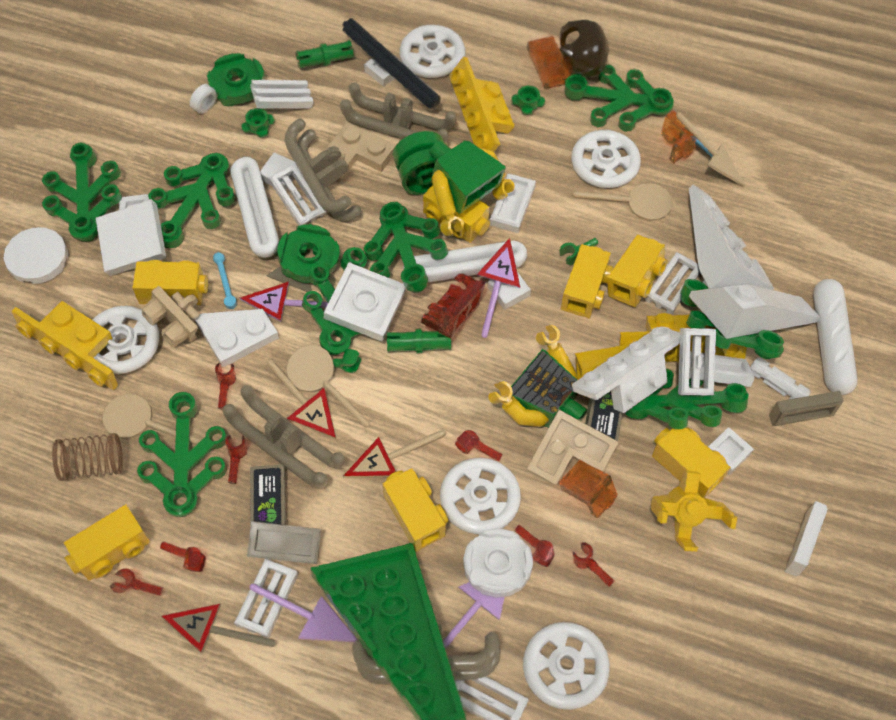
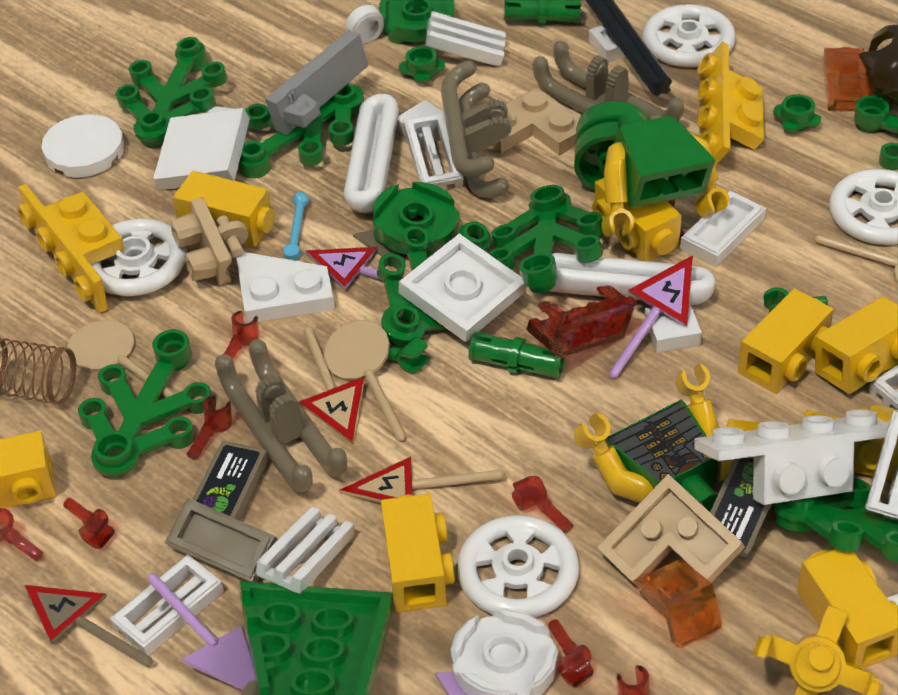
camera: 25 degrees right, 15 degrees down
none -> white tile [256,506,354,594]
none -> light grey hinge [265,30,368,135]

